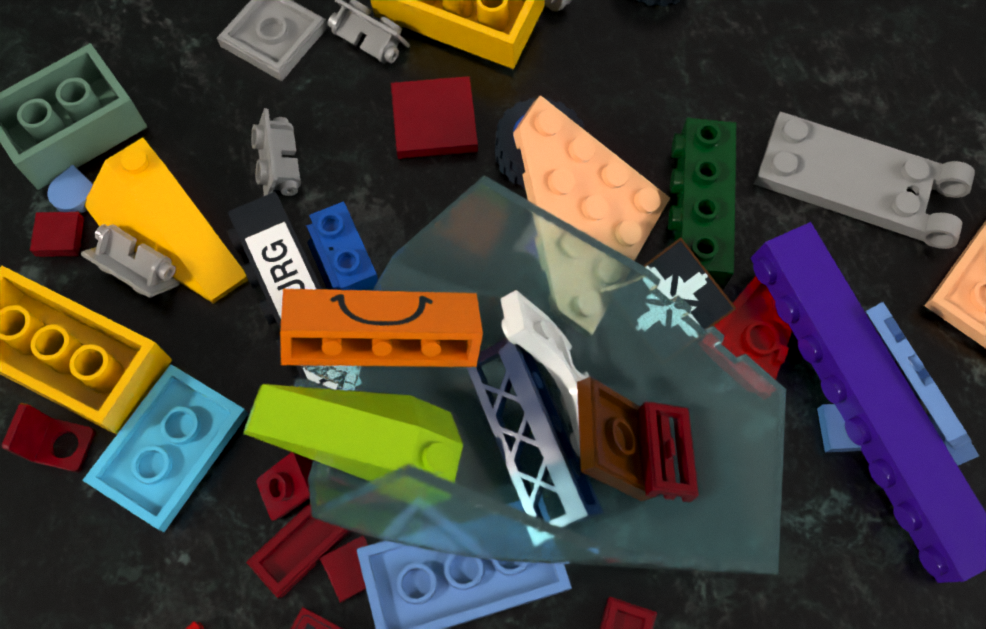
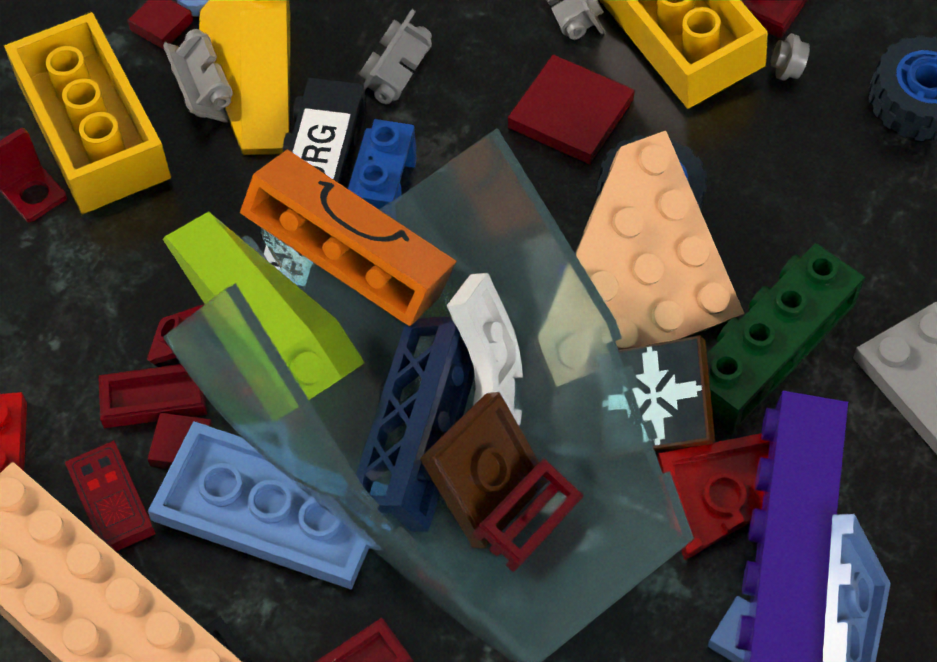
camera: 40 degrees right, 10 degrees down
medium azure plate [83,364,248,532] -> none

